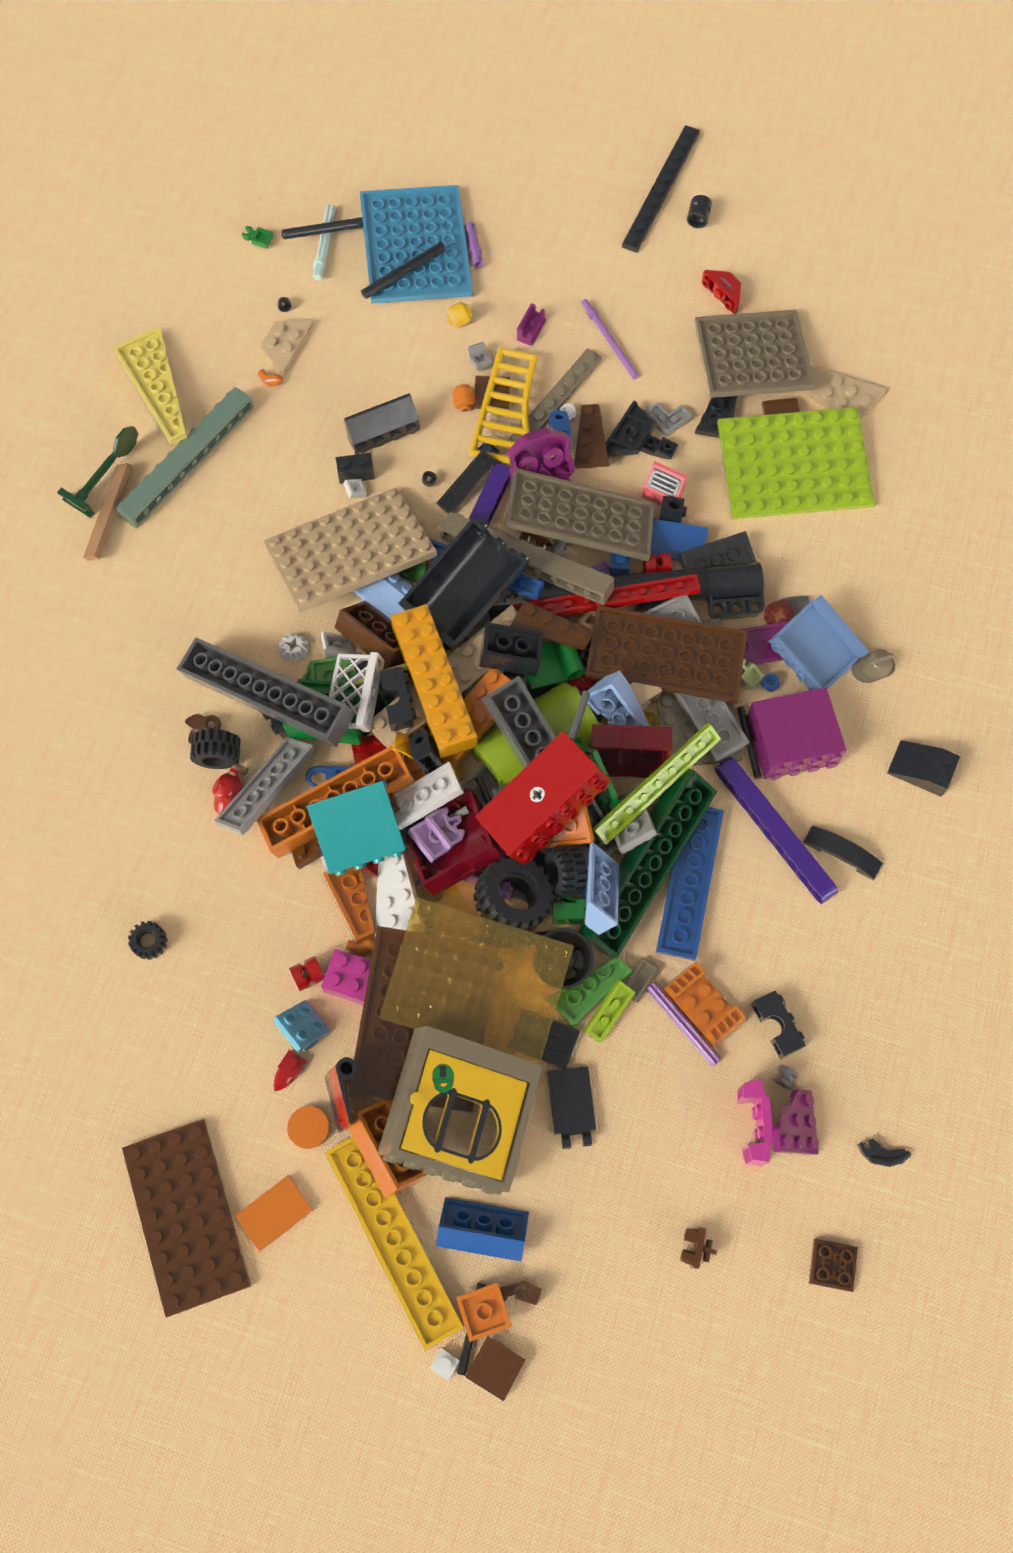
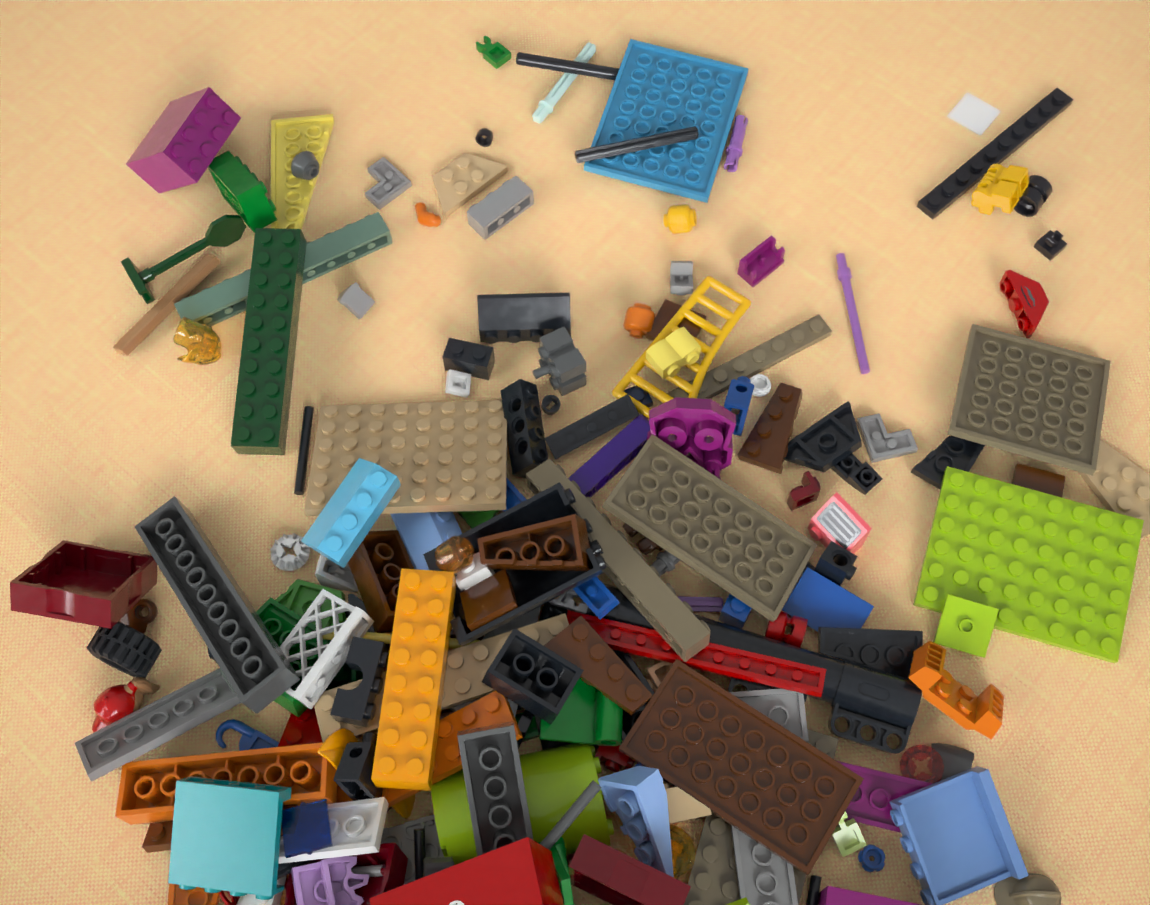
camera: 25 degrees right, 5 degrees down
none -> dark red tile [10,540,157,629]
none -> magenta brick [126,87,241,193]
none -> clear yellow helmet [173,317,222,365]
none -> green brick [208,150,277,233]
none -> dark green brick [230,228,307,455]
none -> clear blue piece [281,799,333,858]
none -> dark grey cone [291,151,320,180]
none -> black bar [294,406,314,495]
none -> medium azure slope [301,458,401,568]
none -> light grey tile [337,282,375,319]
none -> light grey tile [365,157,412,210]
none -> clear orange head [435,536,474,574]
none -> white brick [455,552,495,591]
none -> reddish brown tile [460,569,518,632]
none -> light grey brick [467,176,534,240]
none -> reddish brown wedge [478,514,593,571]
none -> black brick [501,379,548,479]
none -> dark grey brick [532,327,586,396]
none -> light yellow brick [646,327,701,379]
none -> dark red bracket [787,471,821,511]
none -> orange plate [908,641,1004,740]
none -> lime plate [933,594,999,658]
none -> white sticker [947,93,1001,136]
none -> yellow hips [971,164,1029,215]
none -> black tile [1034,230,1067,261]

